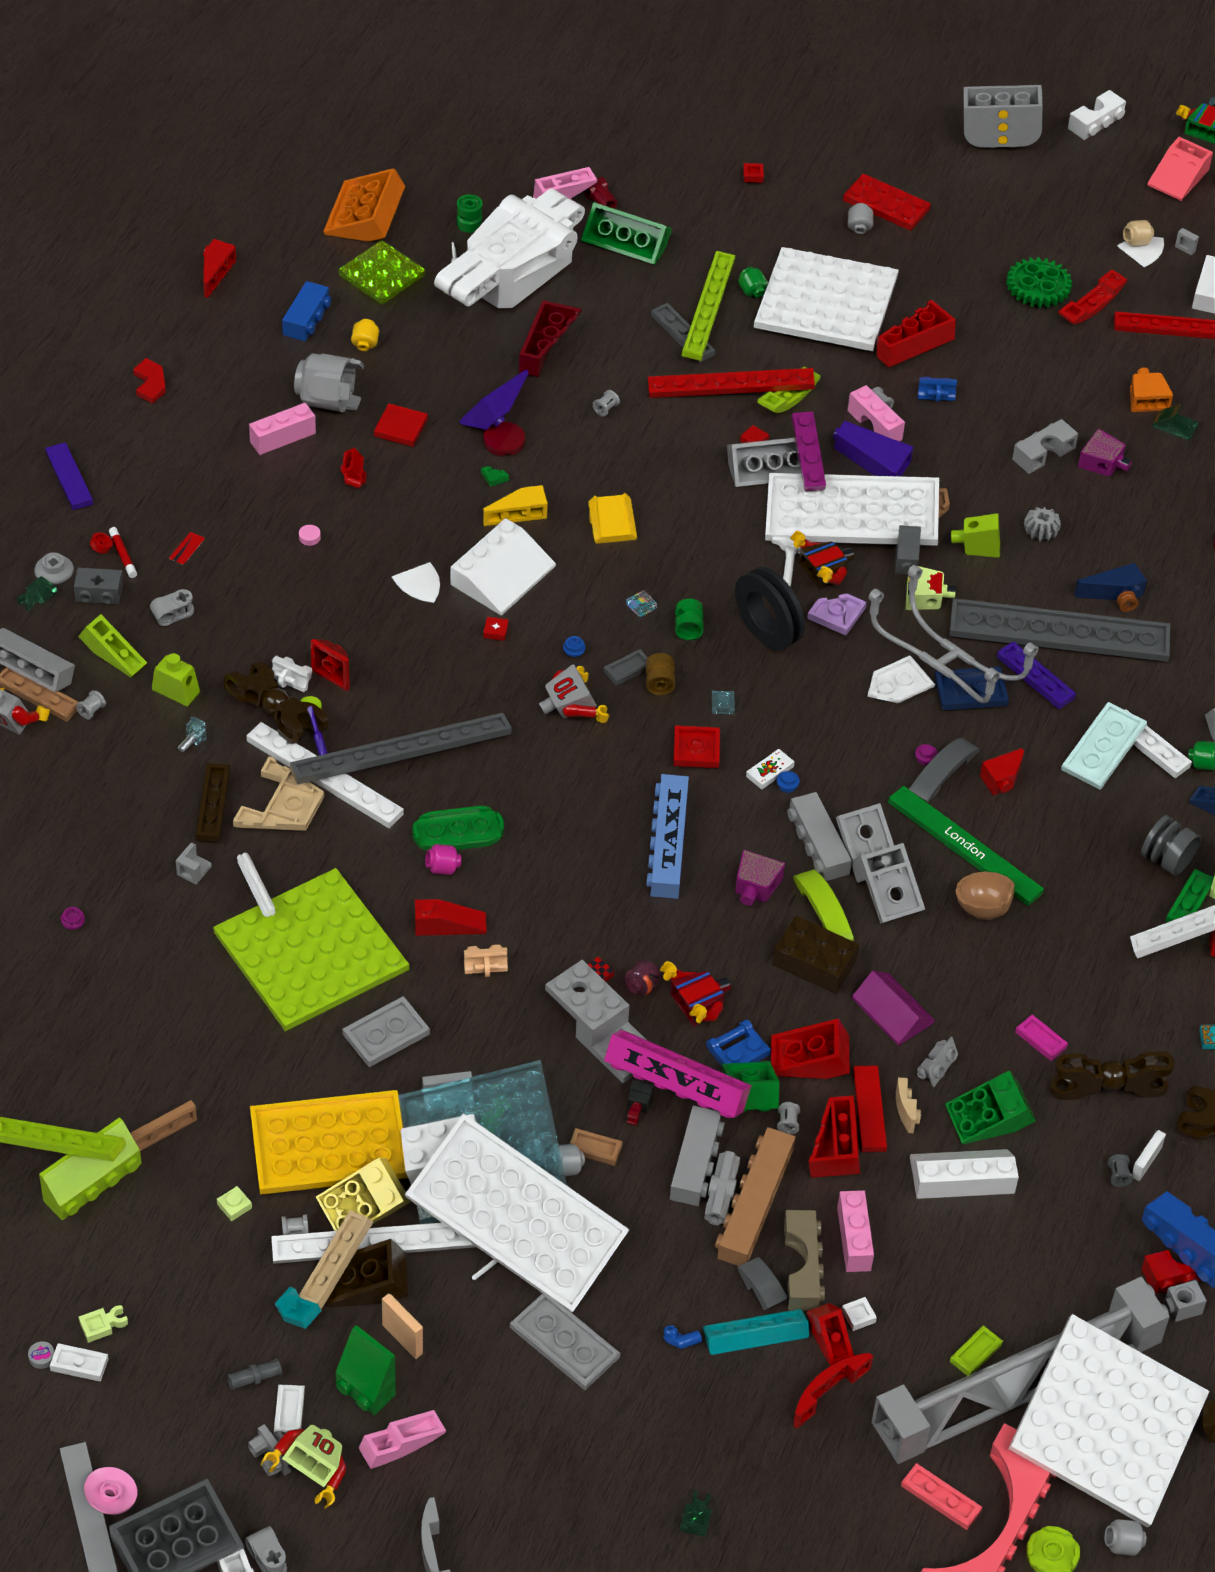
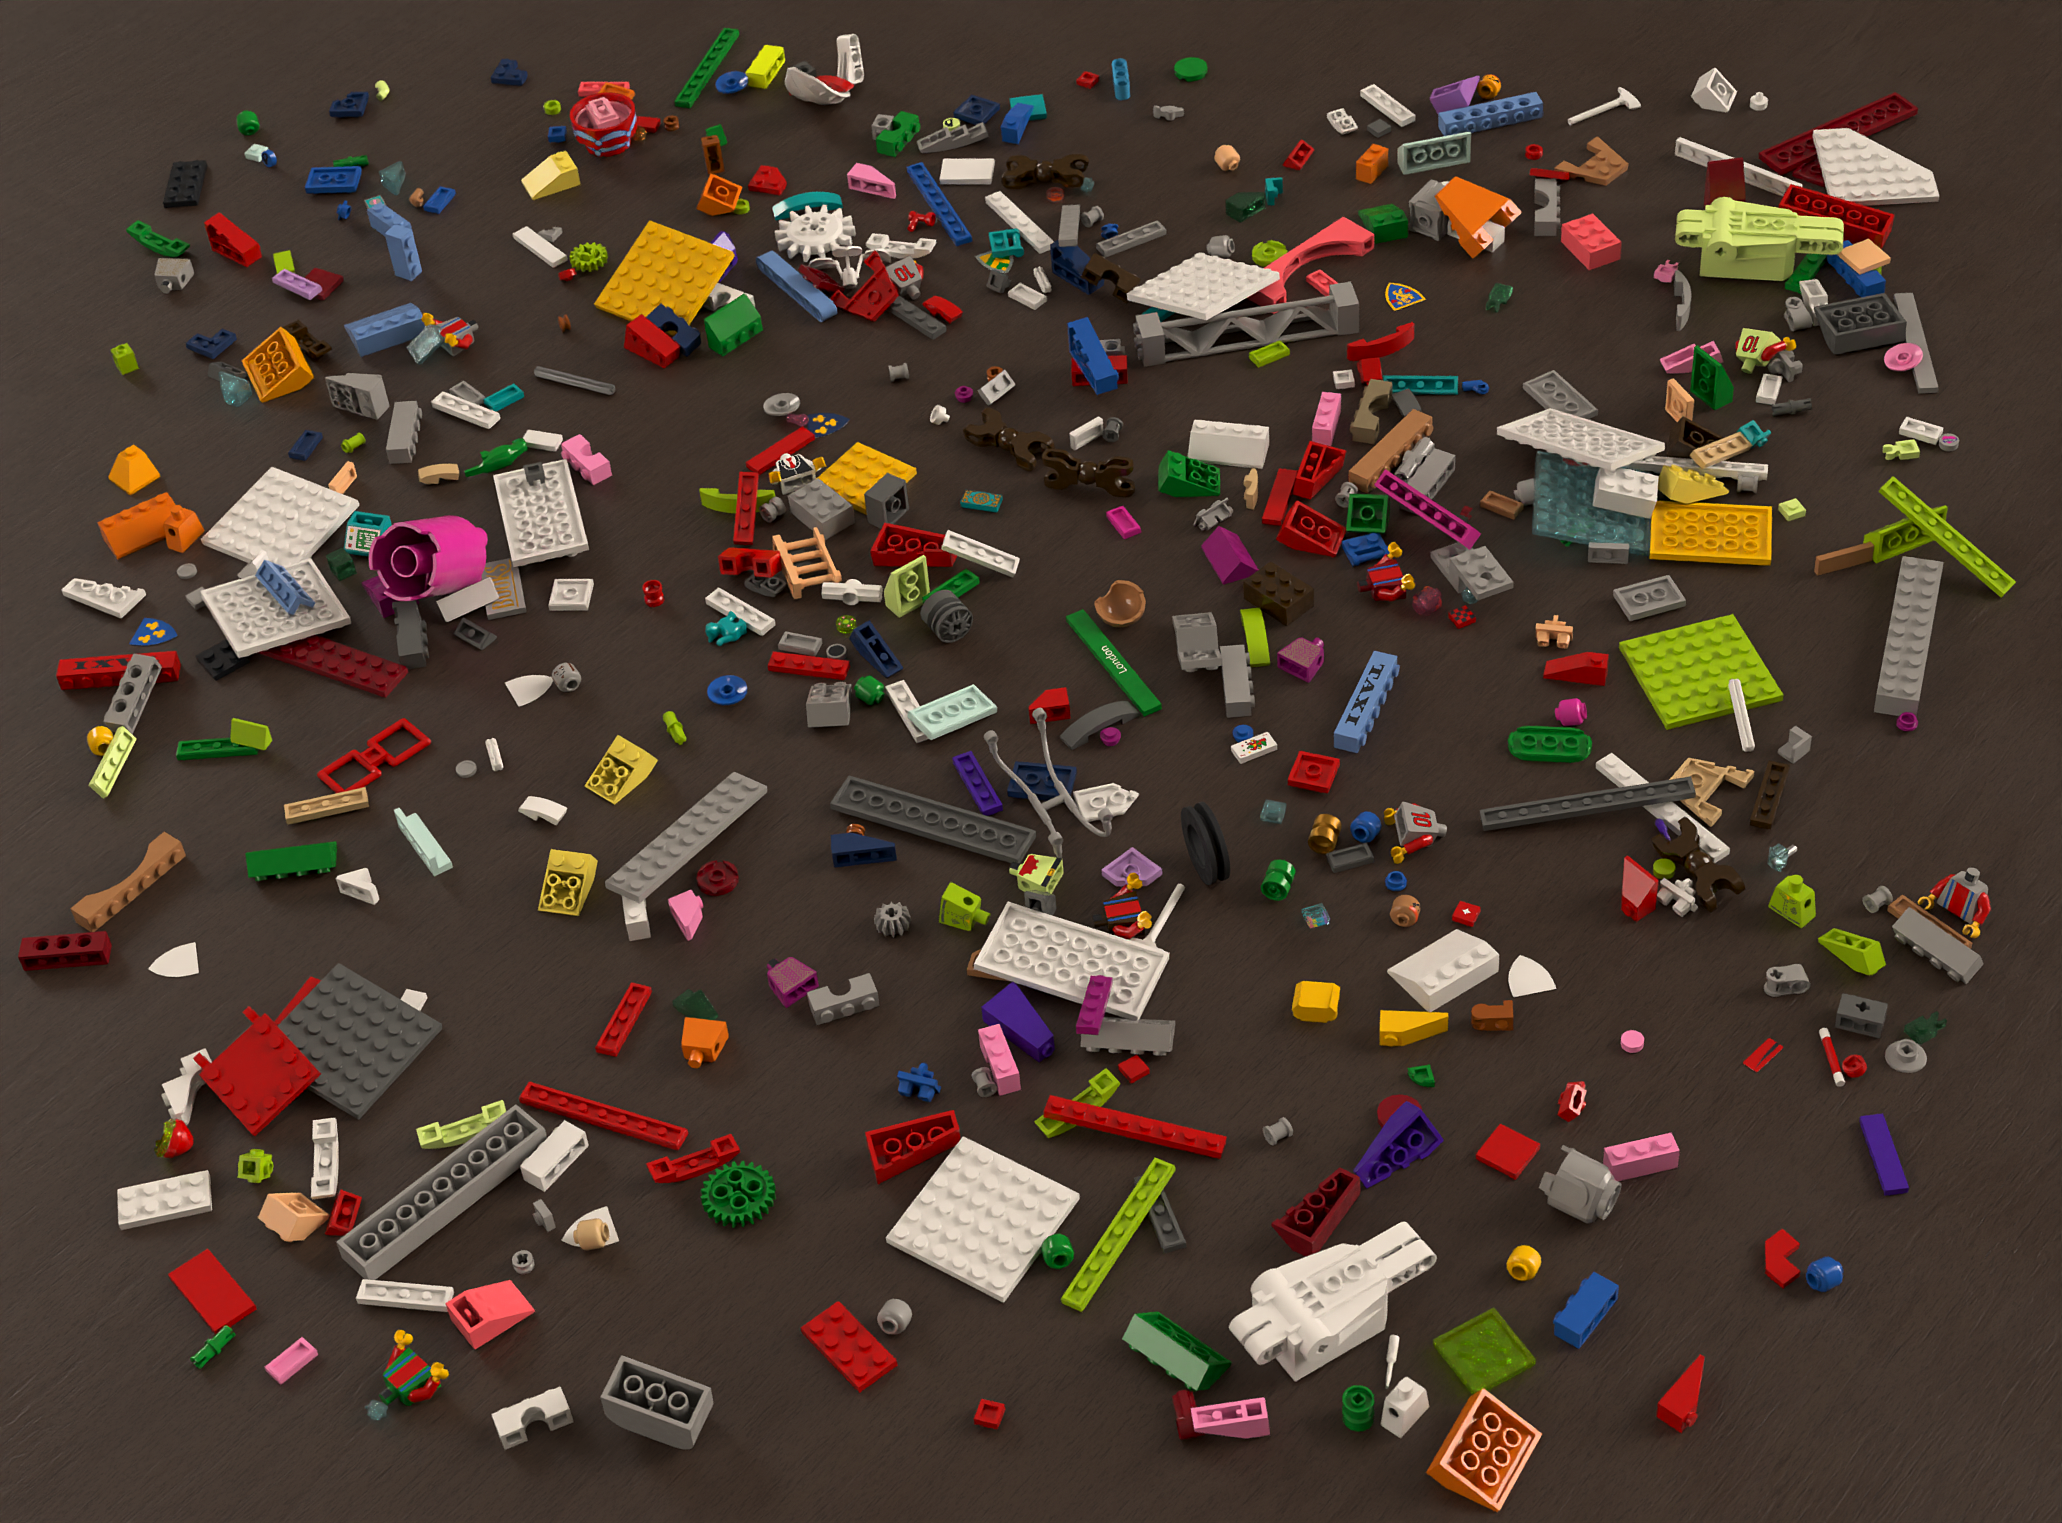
camera: 155 degrees left, 5 degrees down
none -> light grey bush [512,1250,535,1274]
none -> blue head [1350,811,1381,843]
none -> white torso [1381,1377,1429,1438]
none -> sticker [1385,283,1426,311]
none -> medium nougat head [1390,895,1421,927]
none -> dark orange leg [1471,1000,1513,1031]
none -> blue head [1806,1256,1843,1292]
none -> light grey brick [1874,556,1944,716]

